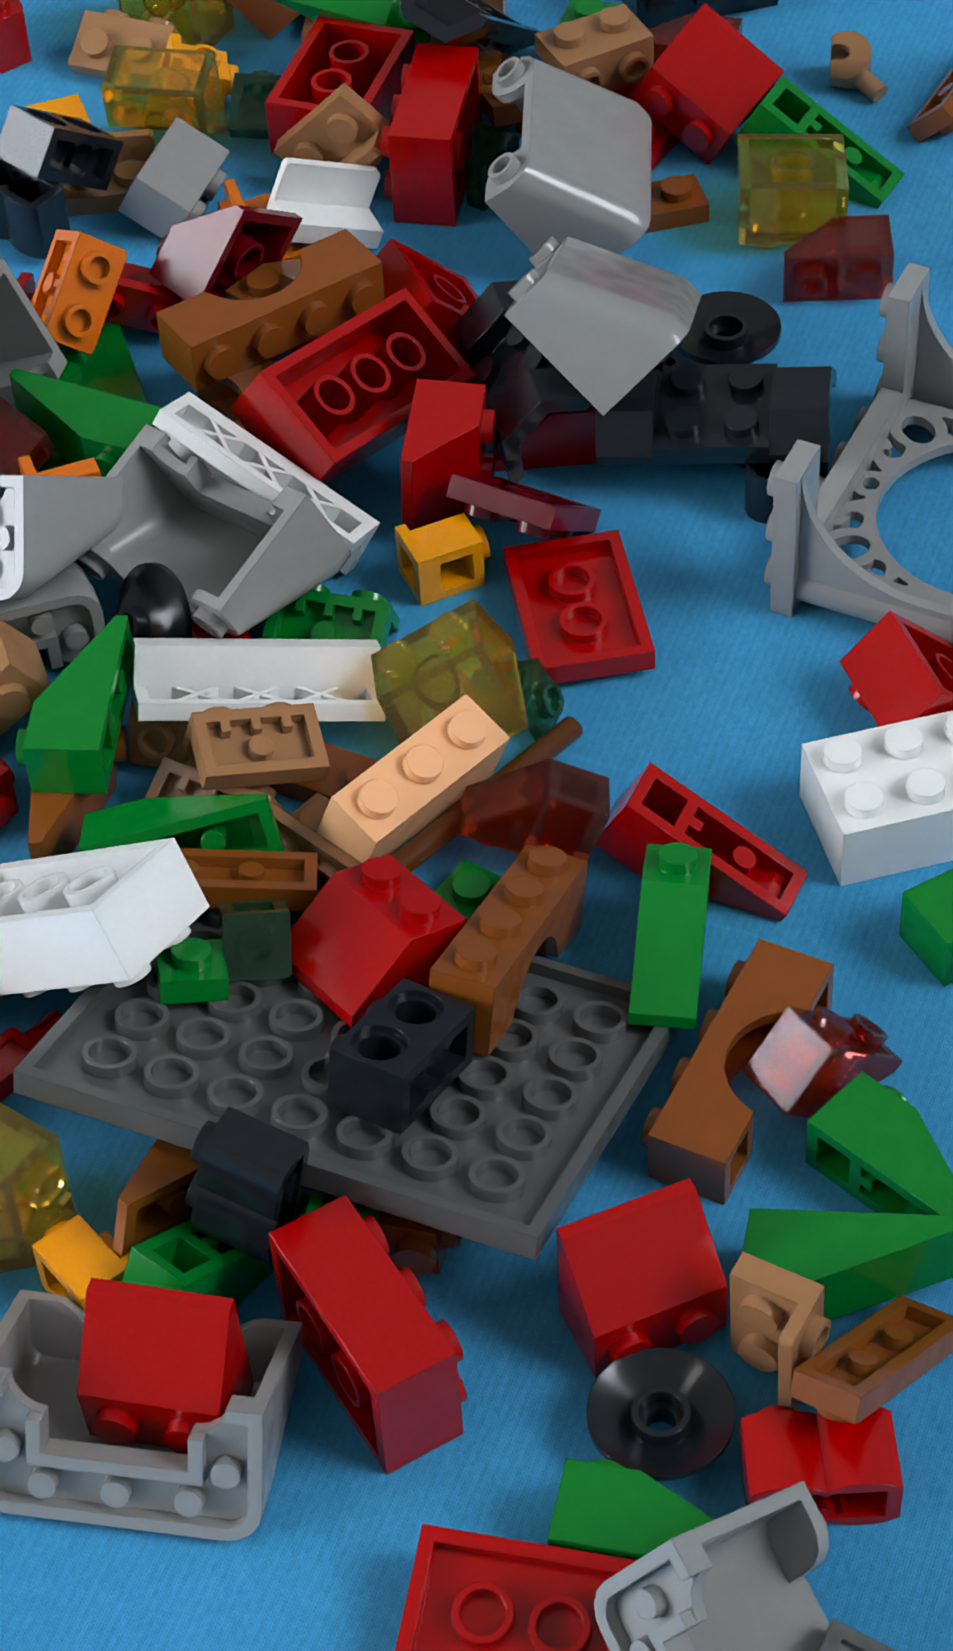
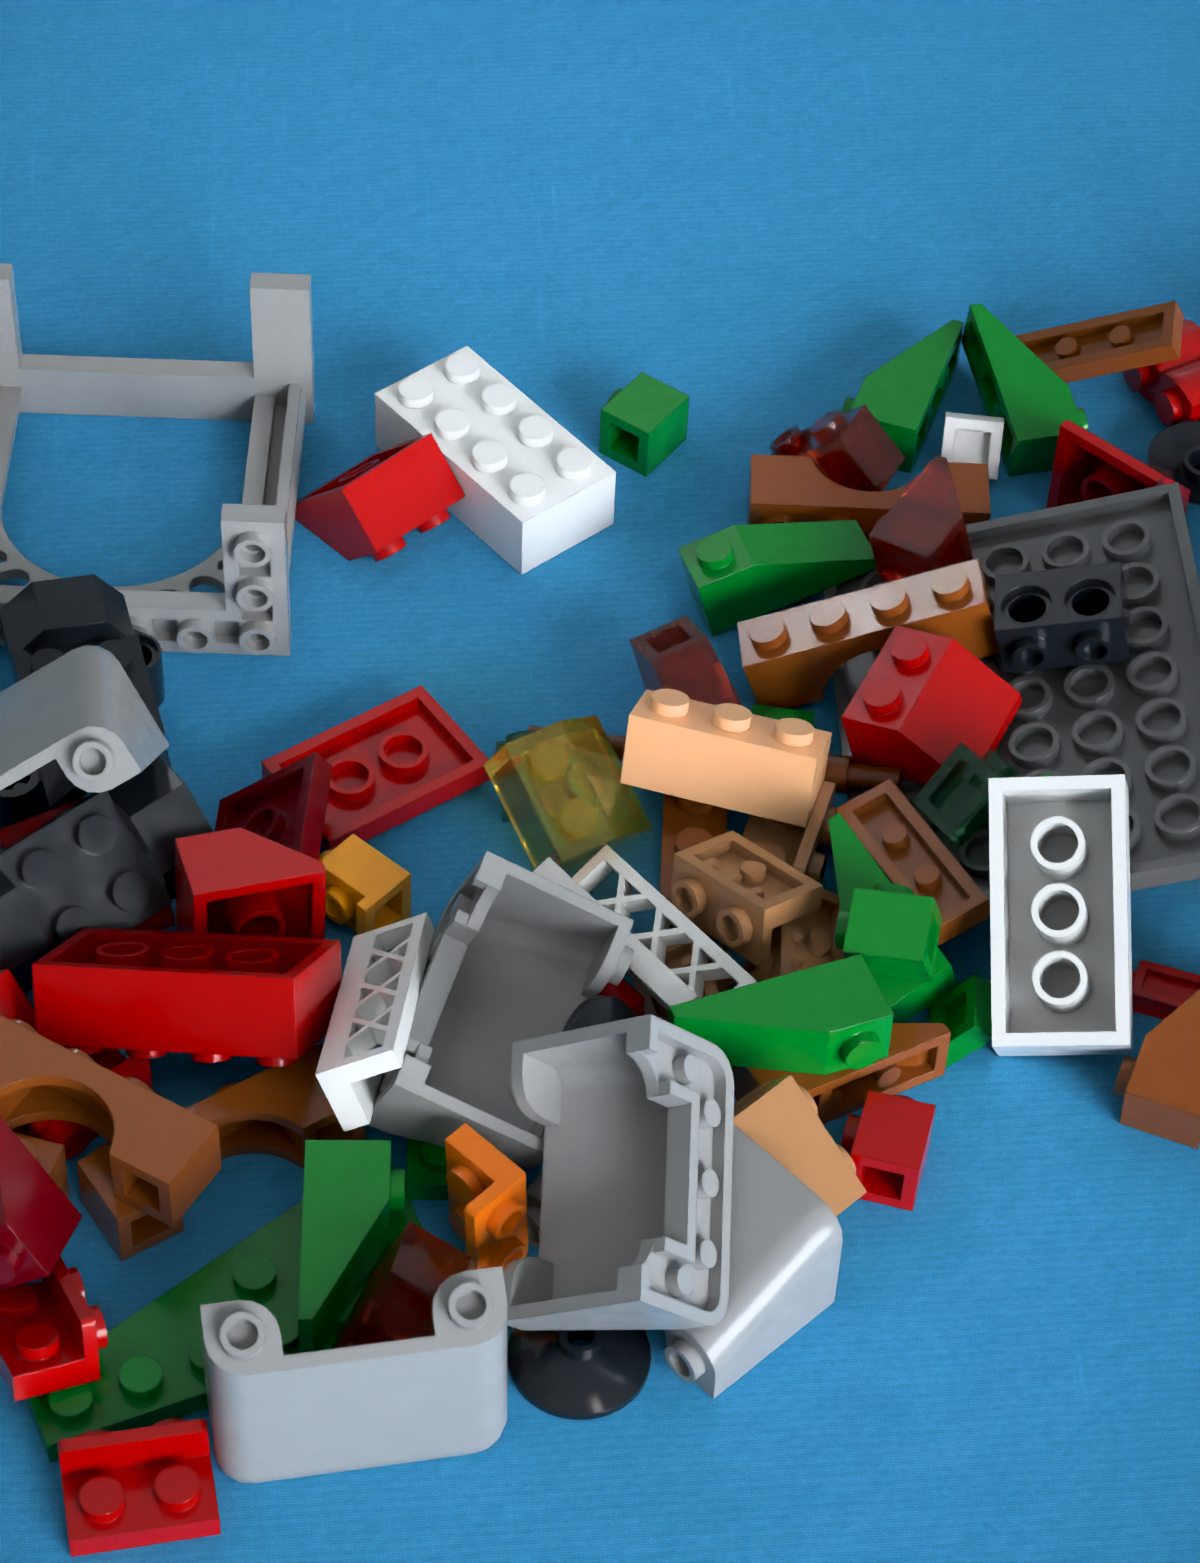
camera: 120 degrees left, 0 degrees up
orange bracket [31,229,127,354] -> none
red slope [592,762,808,922] -> none
medium nougat bracket [729,1252,831,1410] -> none
none -> green brick [835,883,942,982]
none -> clear red slope [868,455,973,582]
none -> white plate [940,412,1004,480]

